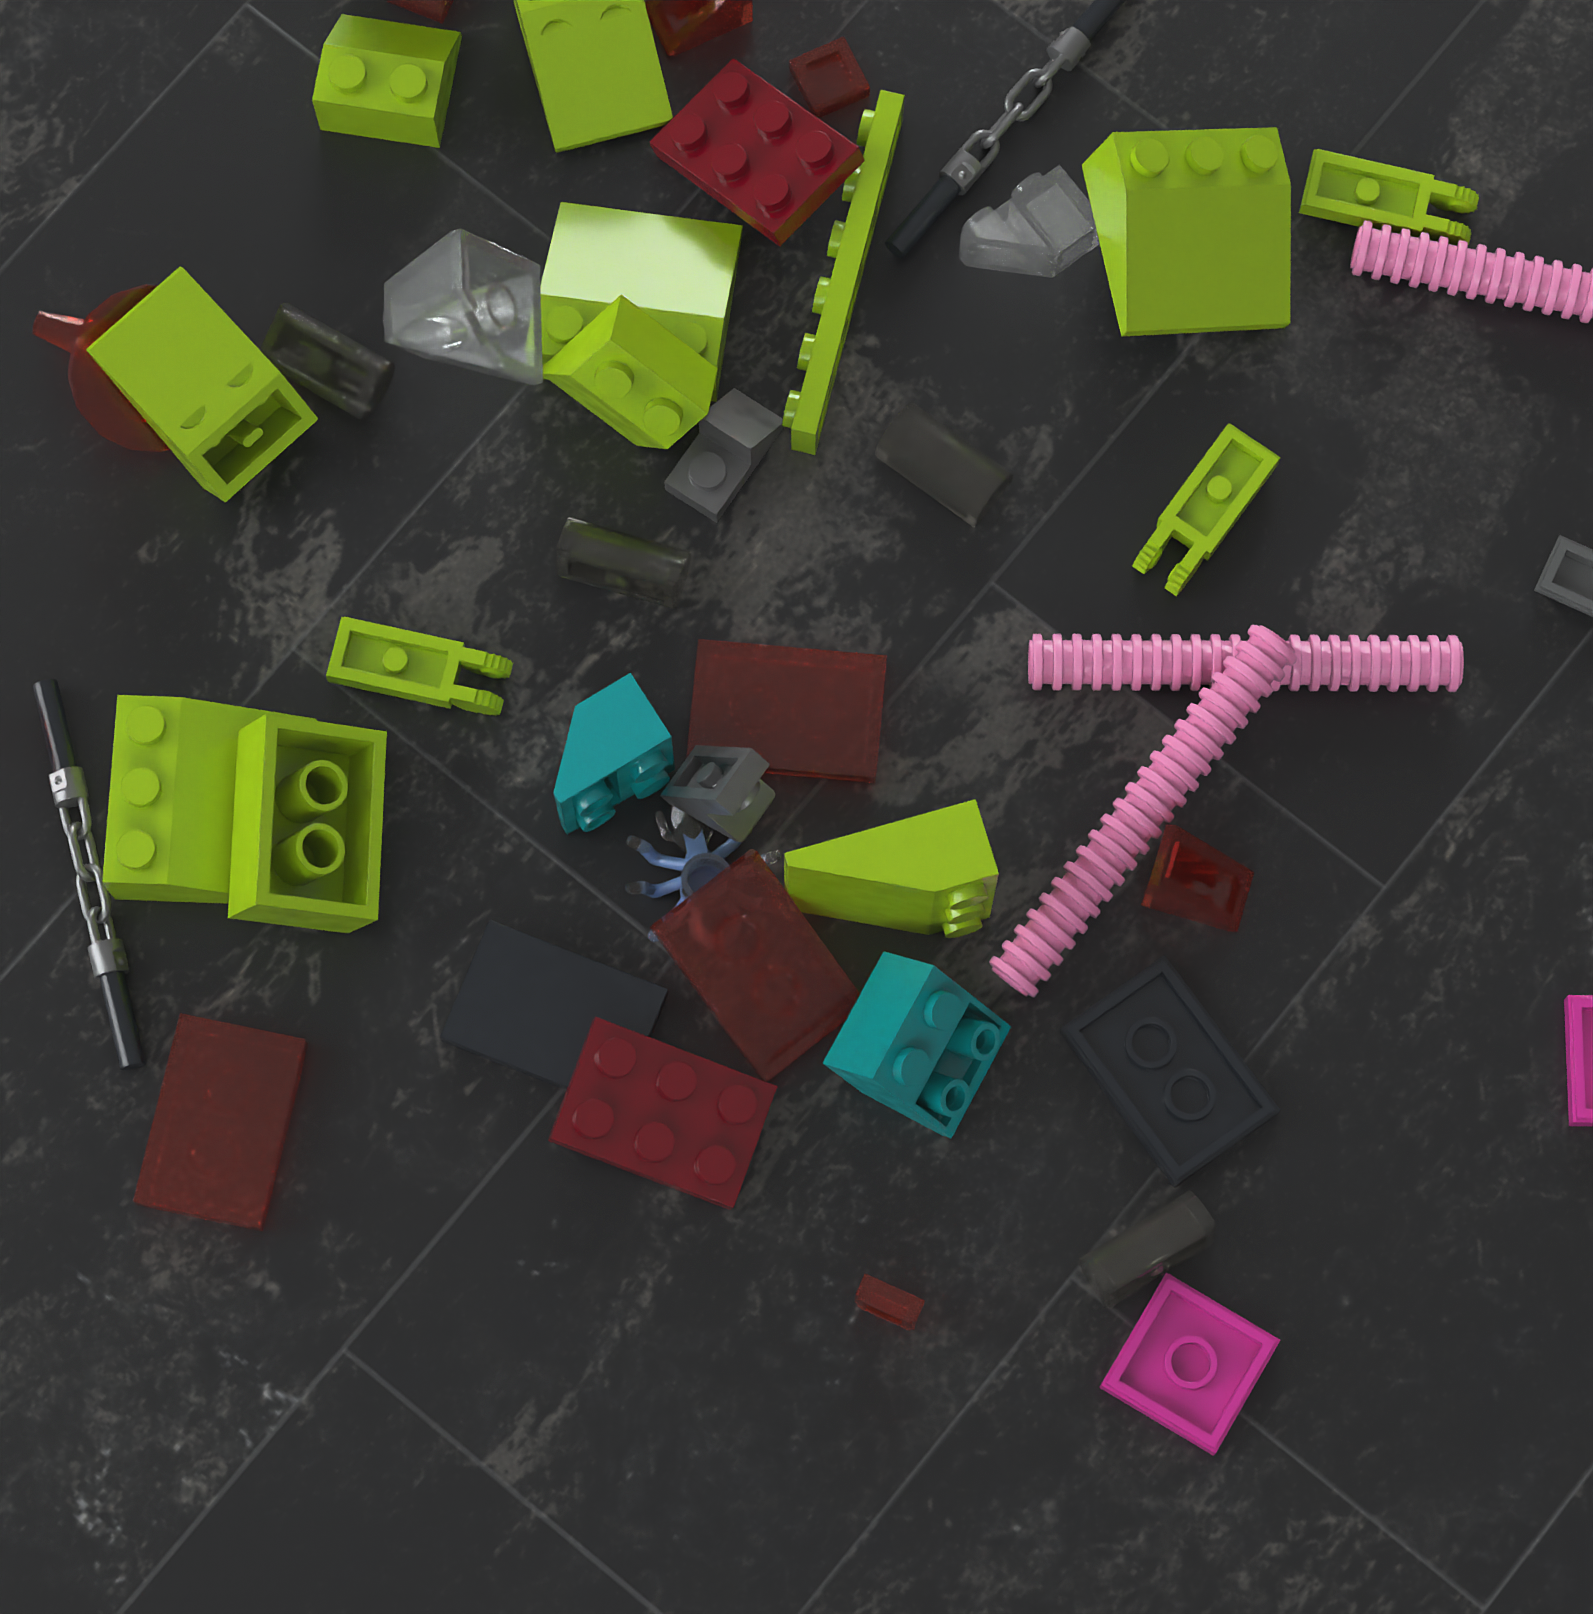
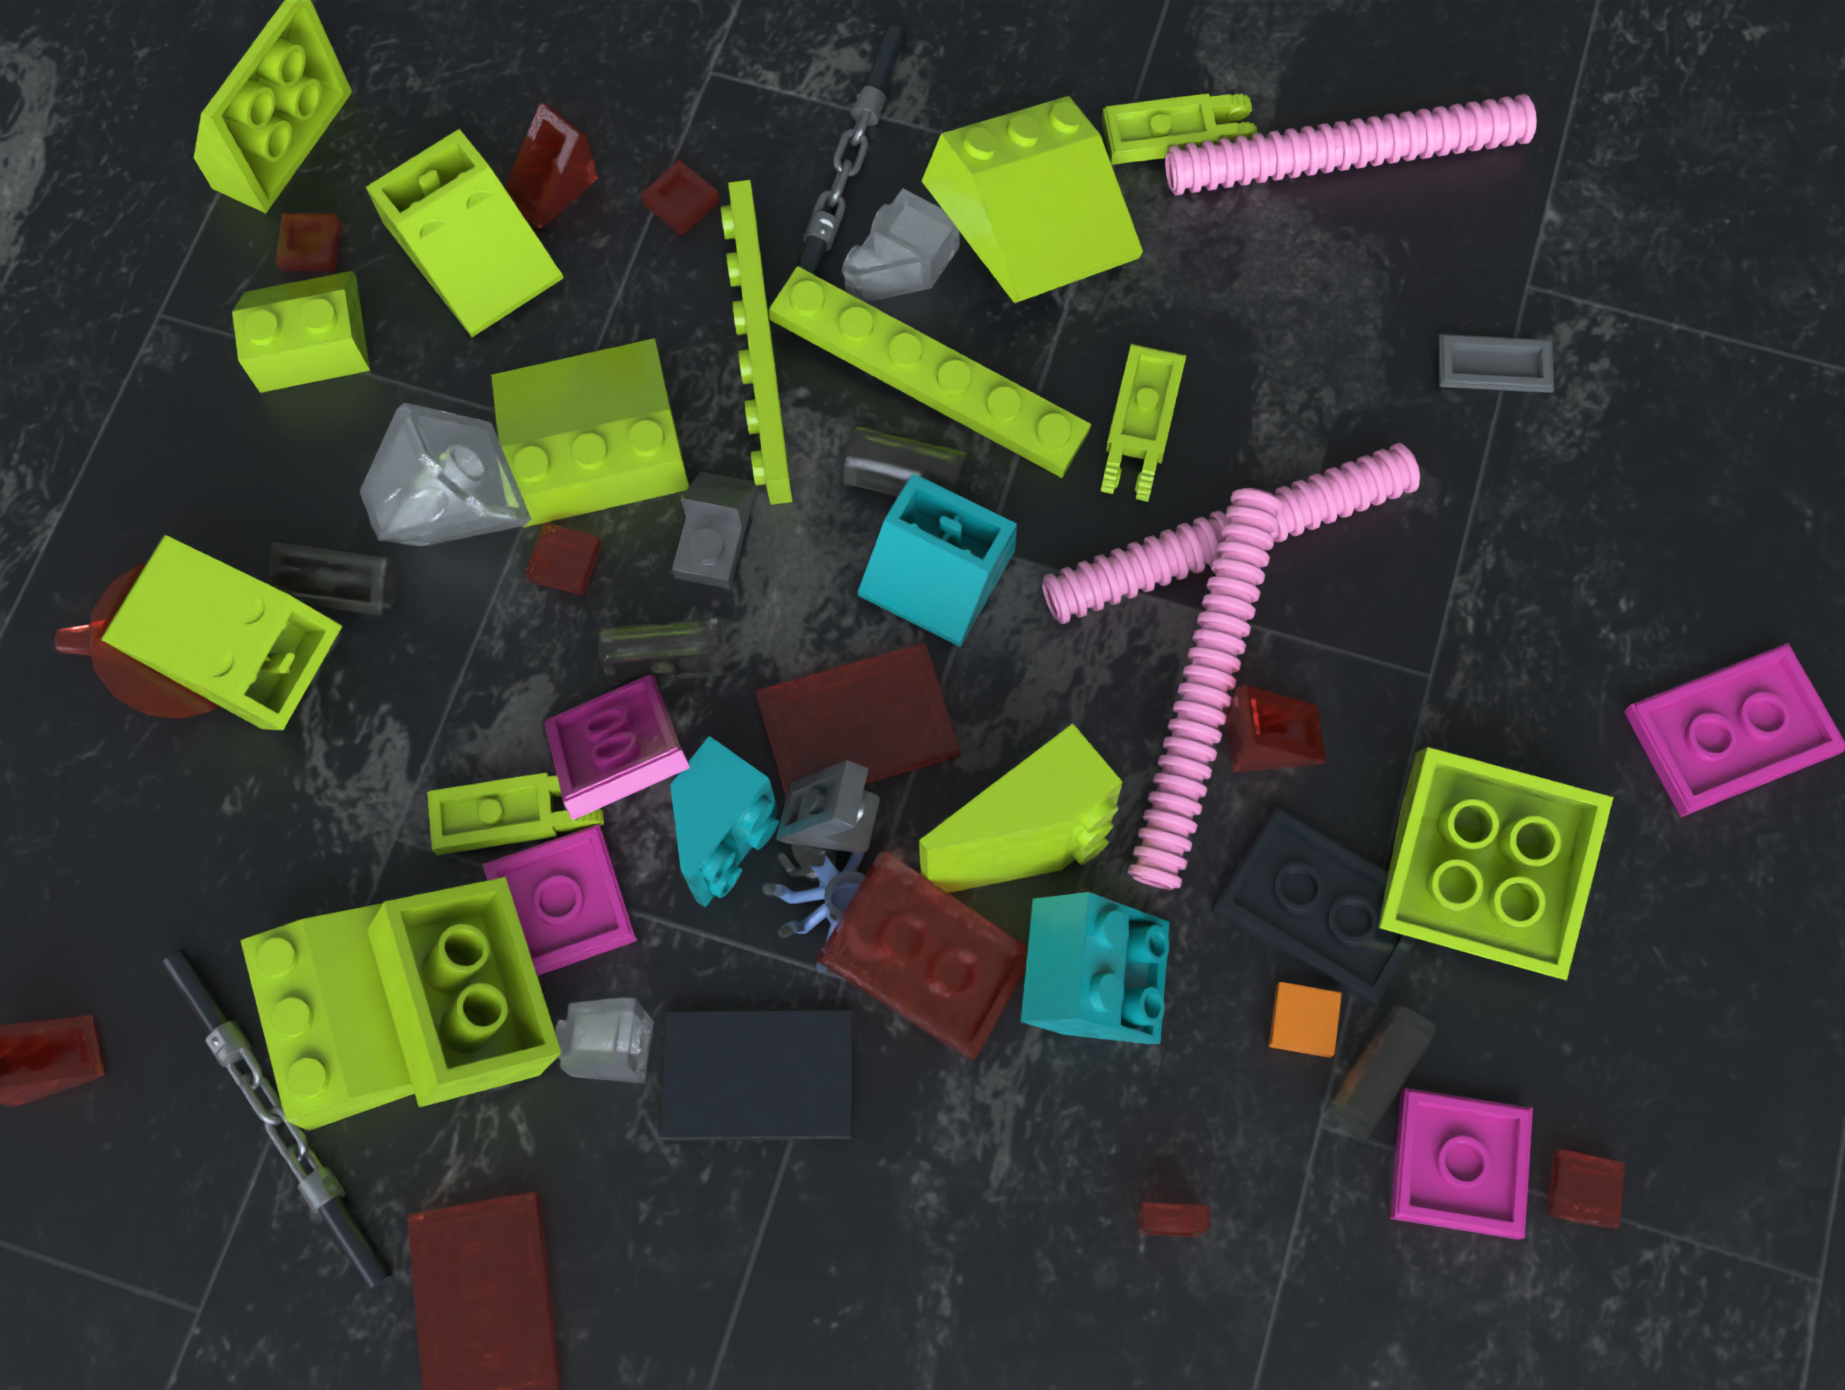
camera: 20 degrees left, 5 degrees down
lime slope [541,294,718,449] -> none
dark red plate [548,1017,777,1210] -> none
dark red plate [649,58,865,246] -> none
none -> dark pink tile [482,824,638,976]
none -> clear red tile [525,523,602,595]
none -> dark pink tile [544,674,690,820]
none -> clear slope [555,997,653,1084]
none -> lime plate [769,266,1091,478]
none -> teal slope [858,473,1017,647]
none -> orange tile [1268,982,1342,1058]
none -> lime slope [1378,747,1614,980]
none -> clear red tile [1548,1149,1625,1230]

